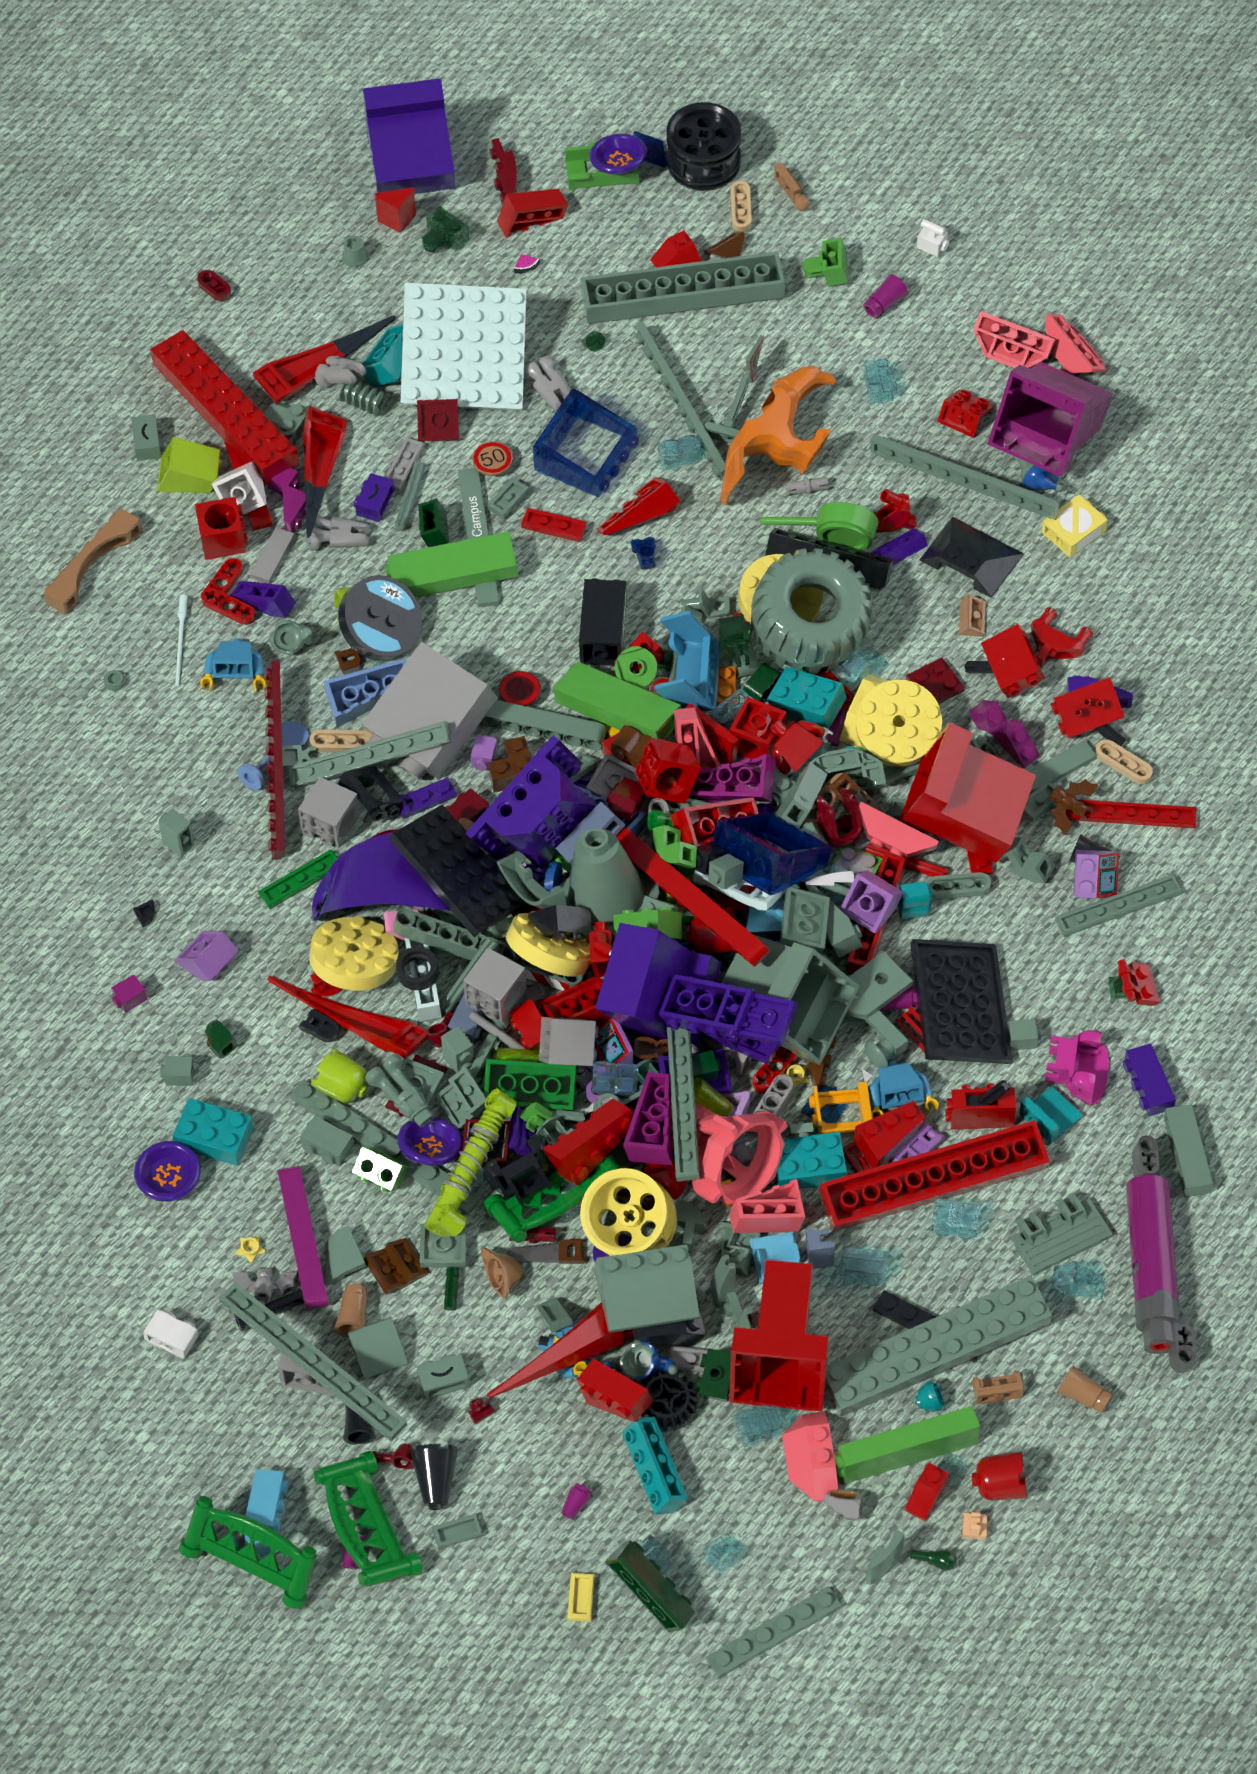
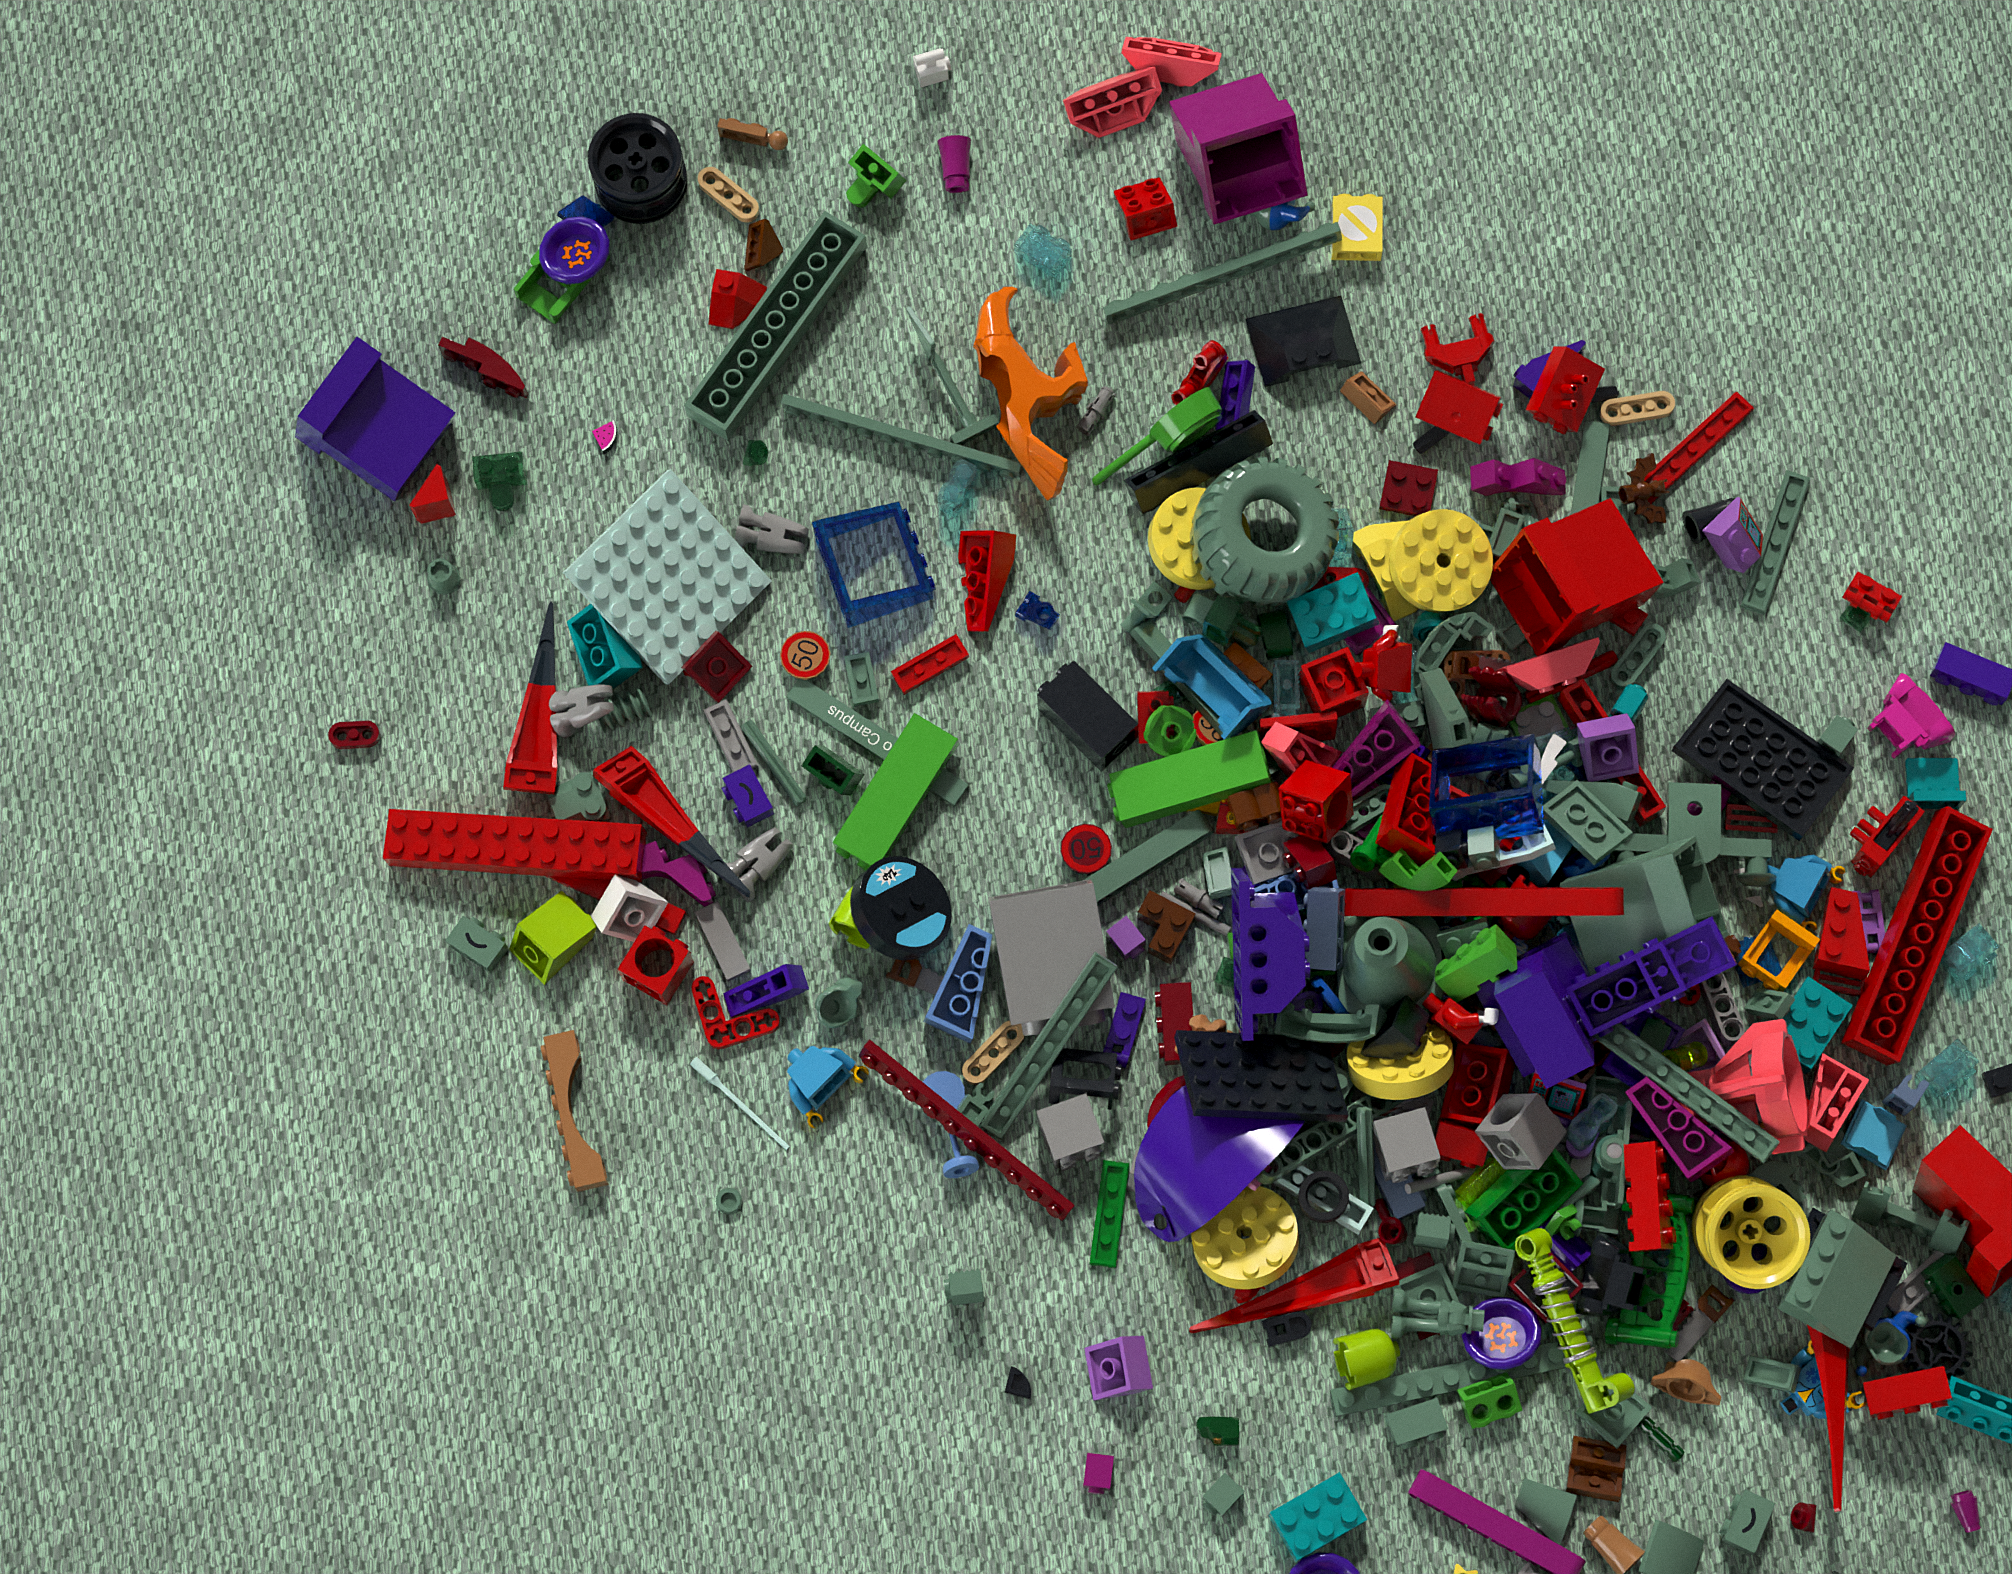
camera: 45 degrees left, 15 degrees up
red wedge [497,188,568,238] -> none

